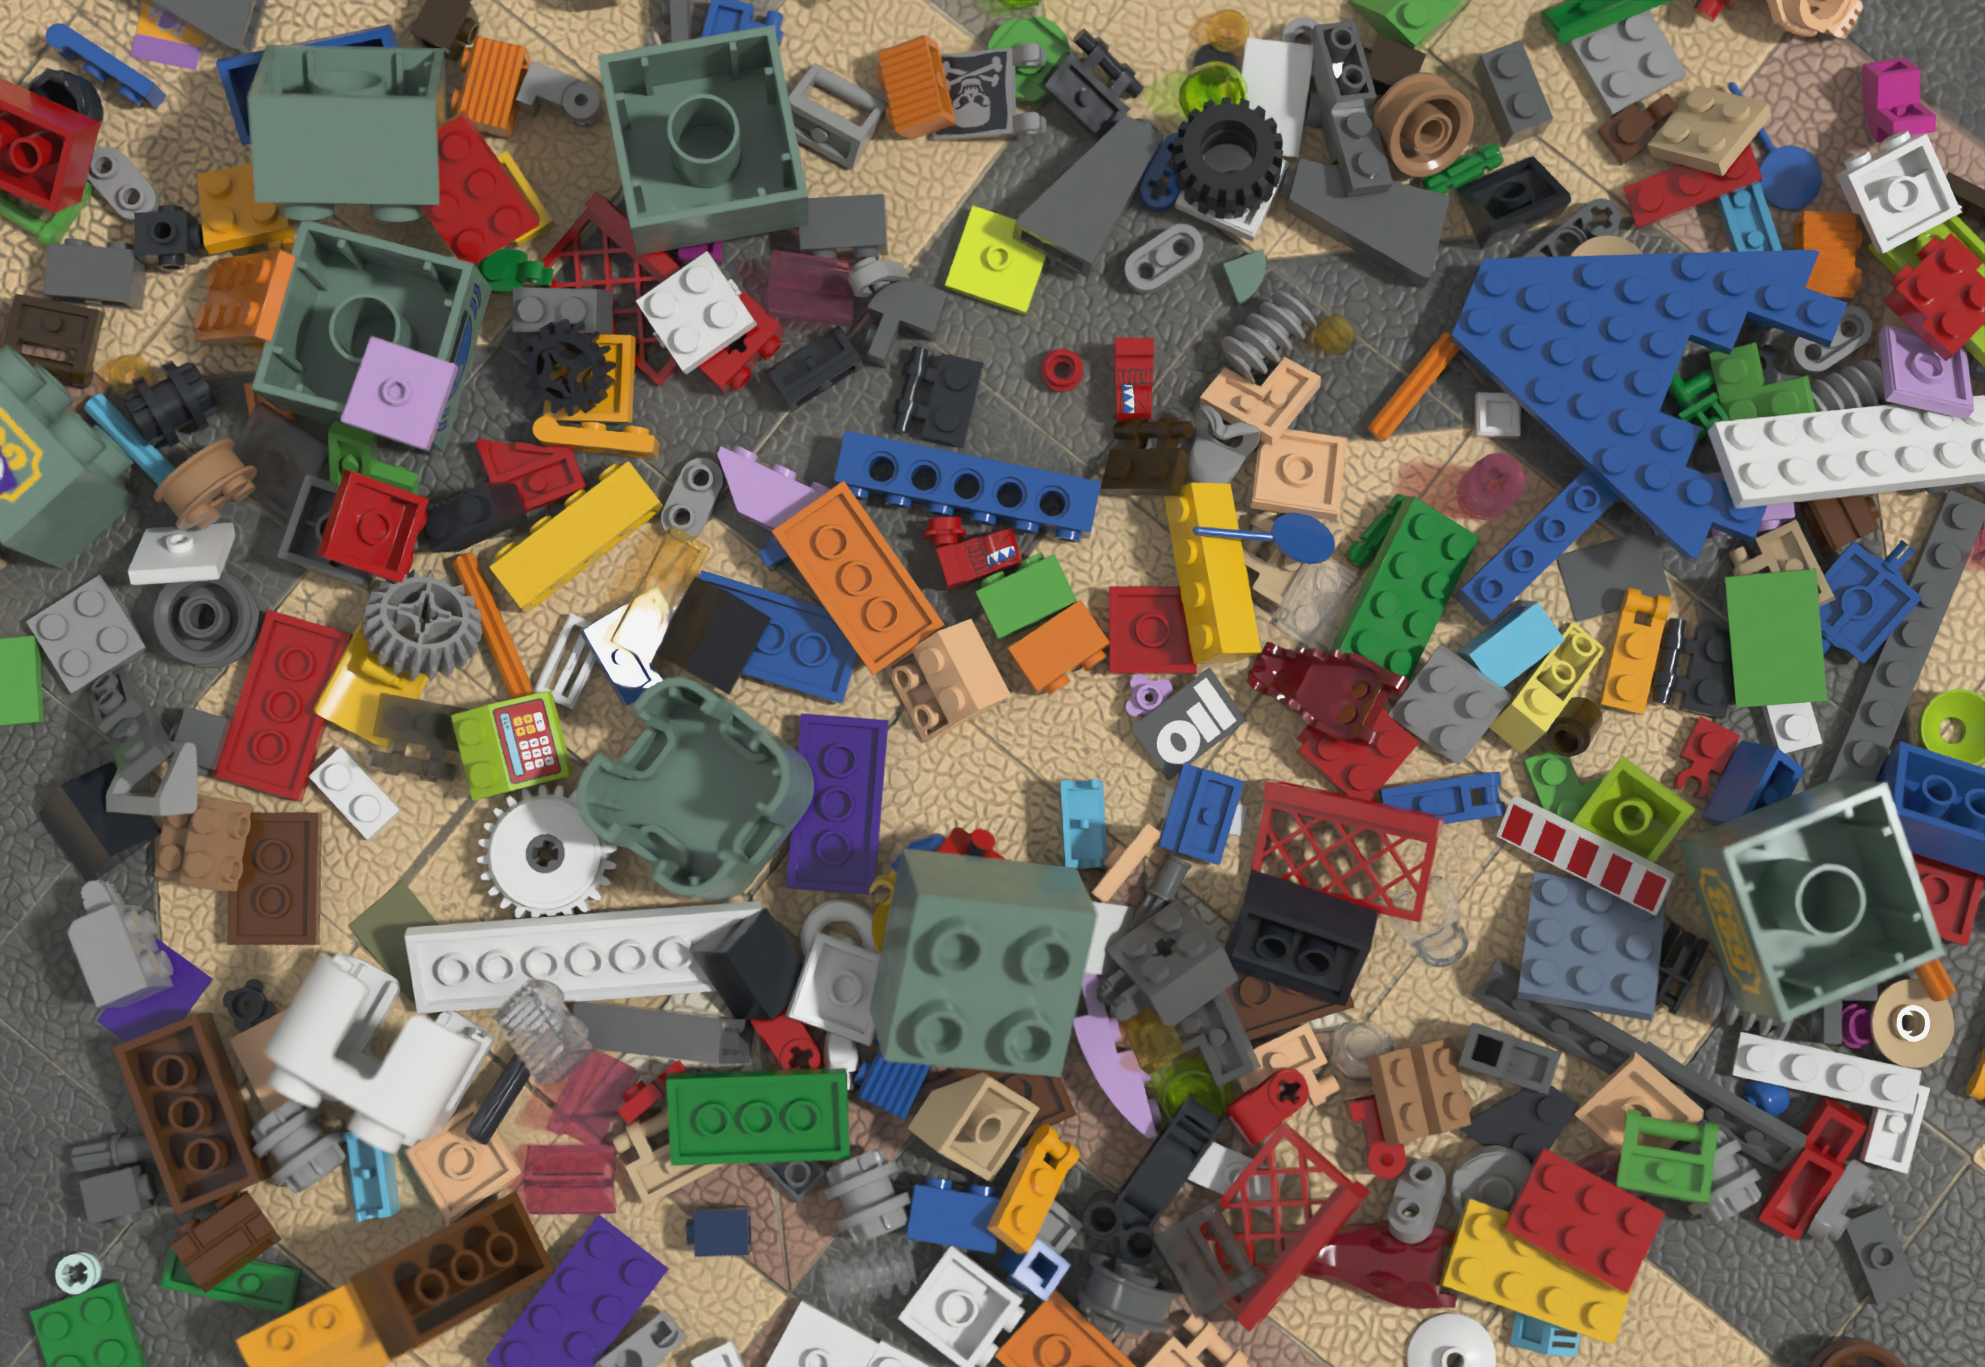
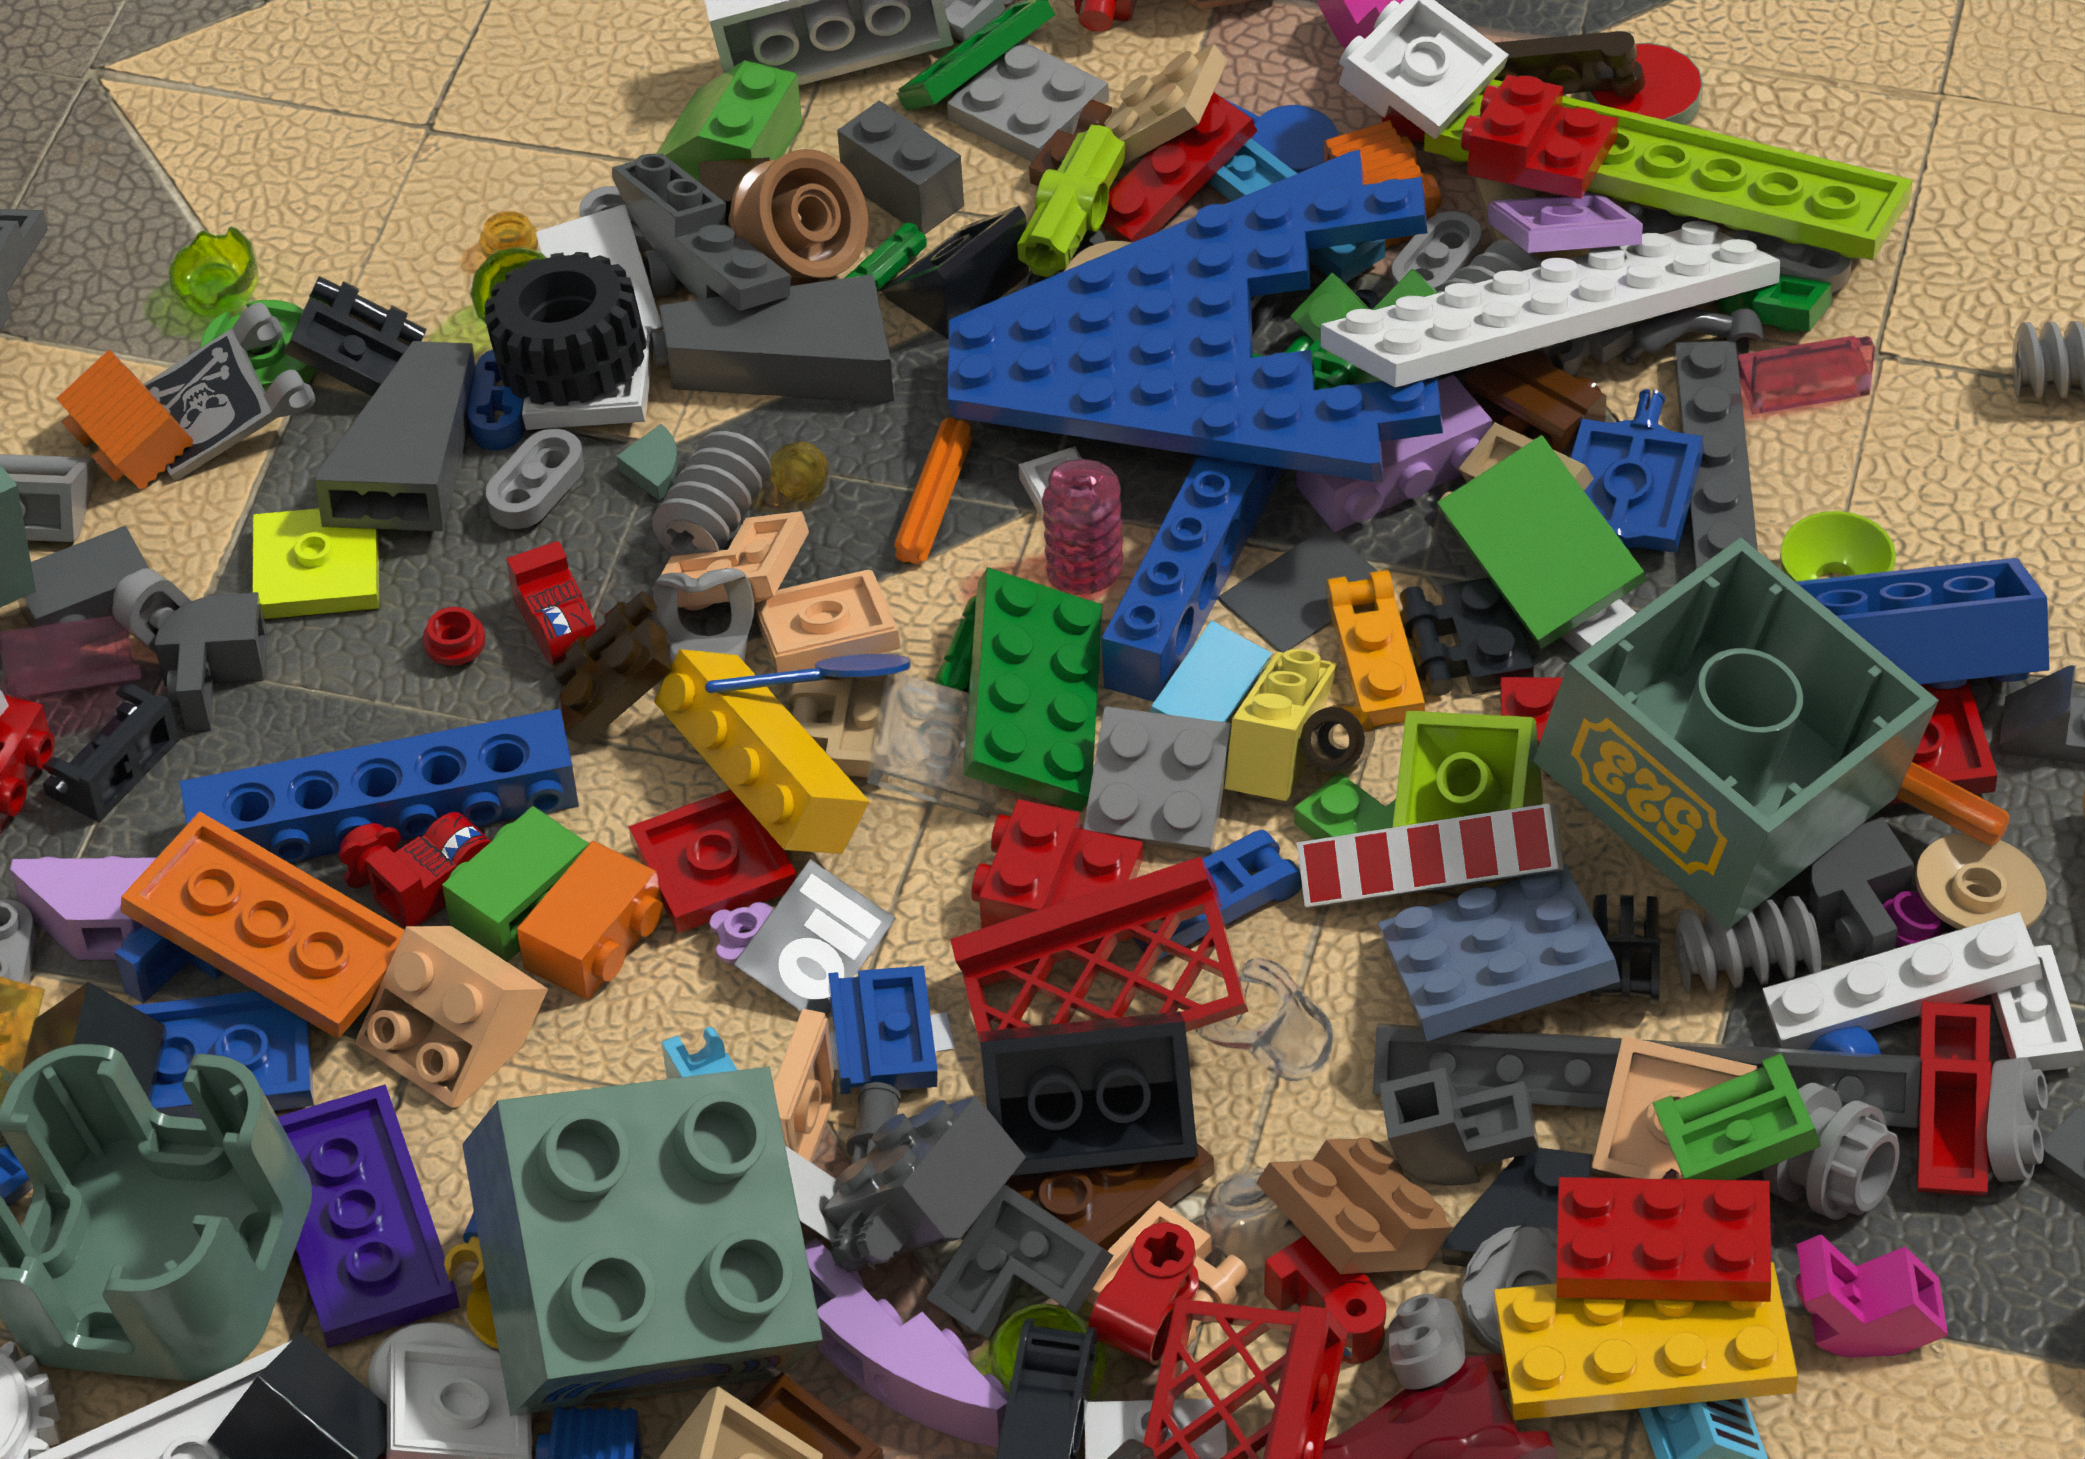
camera: 20 degrees left, 35 degrees down
black plate [892,346,984,449] -> none
clear yellow plate [1121,1007,1185,1076] -> none
dark red animal [1246,642,1408,747] -> none
none -> lime piece [1017,124,1126,277]
none -> dark pink brick [1795,1235,1948,1358]

